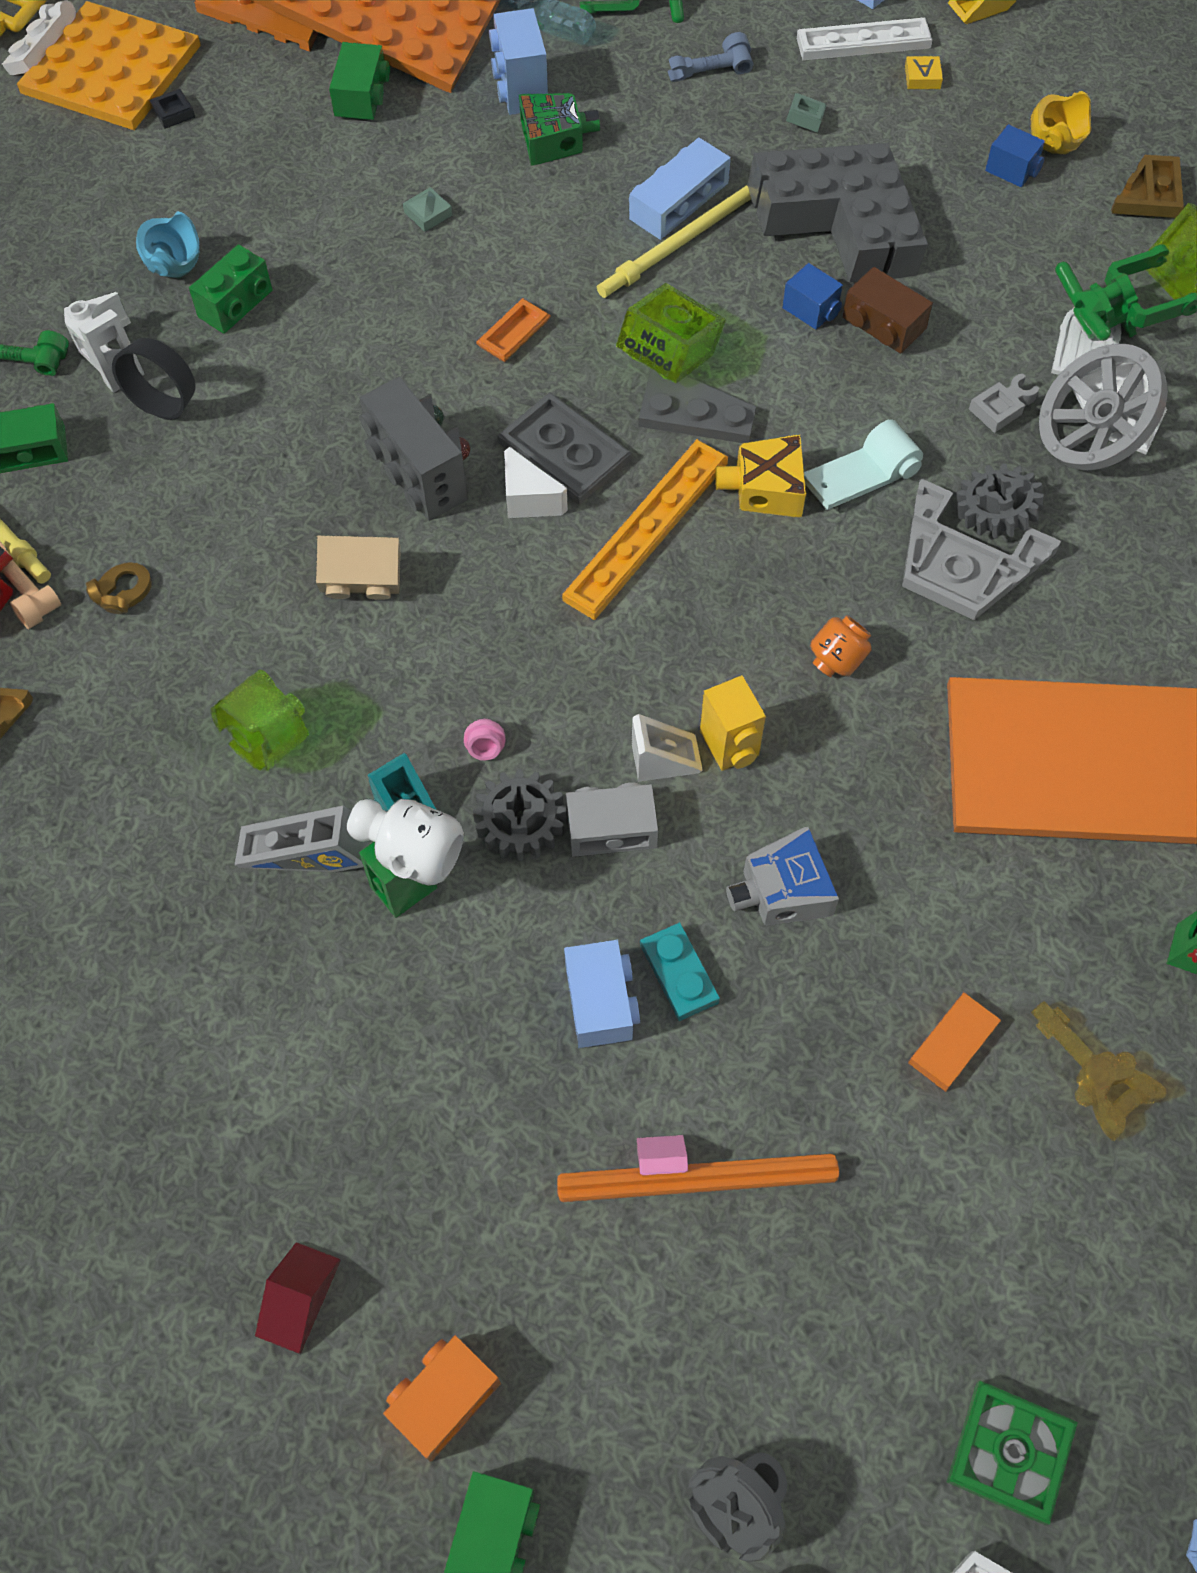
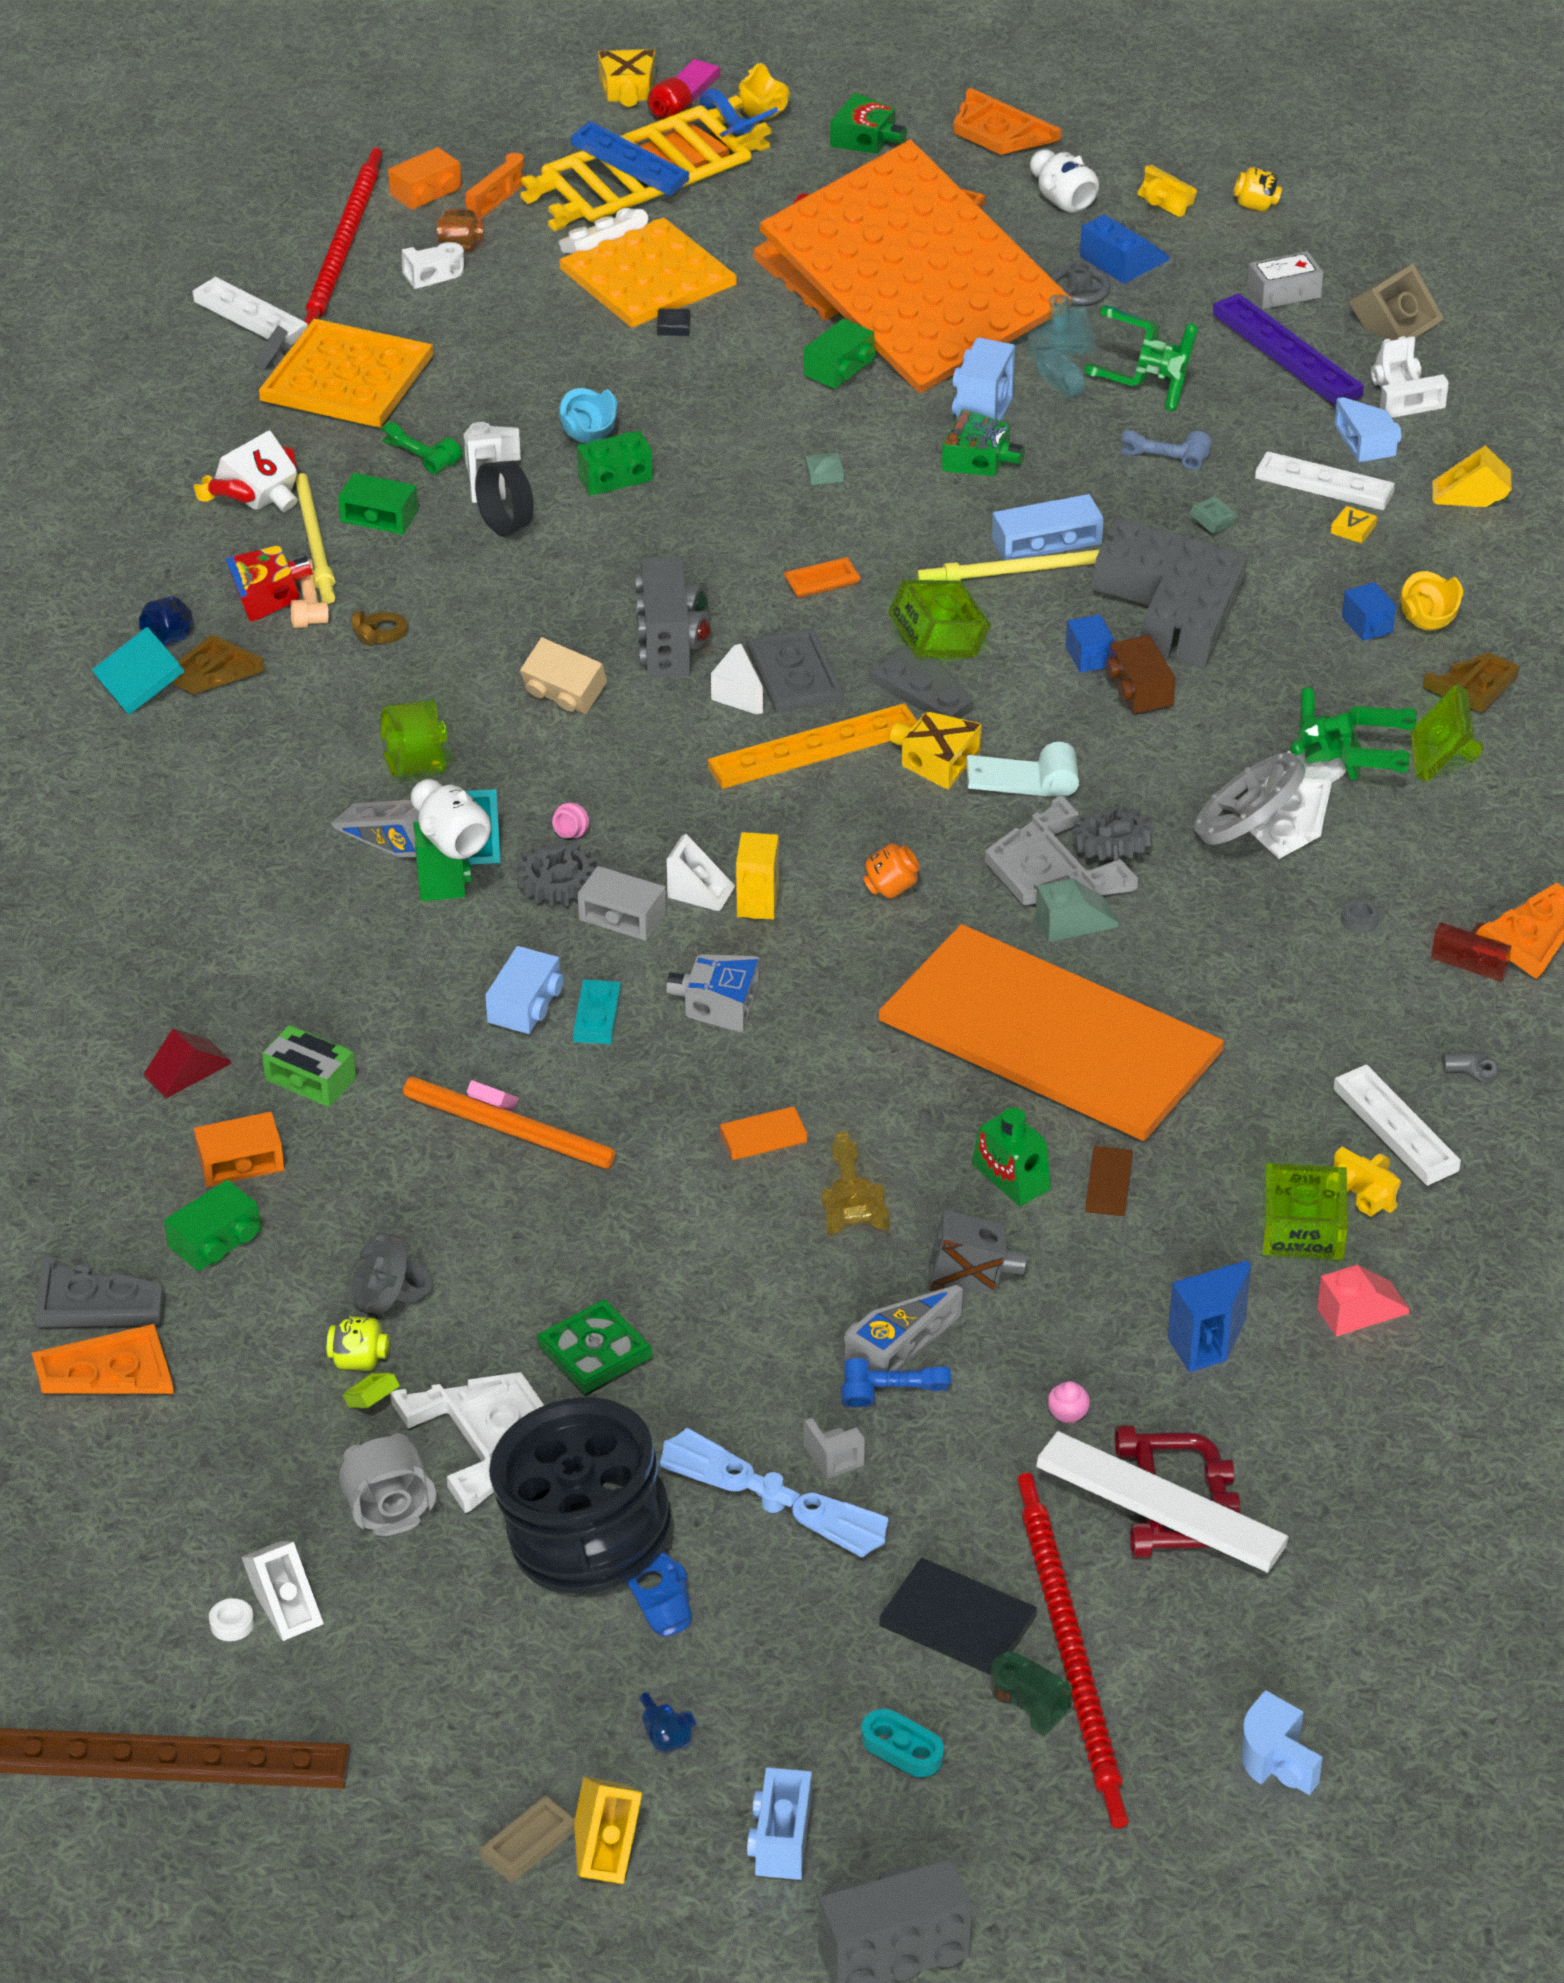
camera: 30 degrees right, 20 degrees down
light grey plate [969,374,1039,433] -> none
none -> brick [262,1025,356,1107]
none -> sand green slope [1035,878,1119,942]

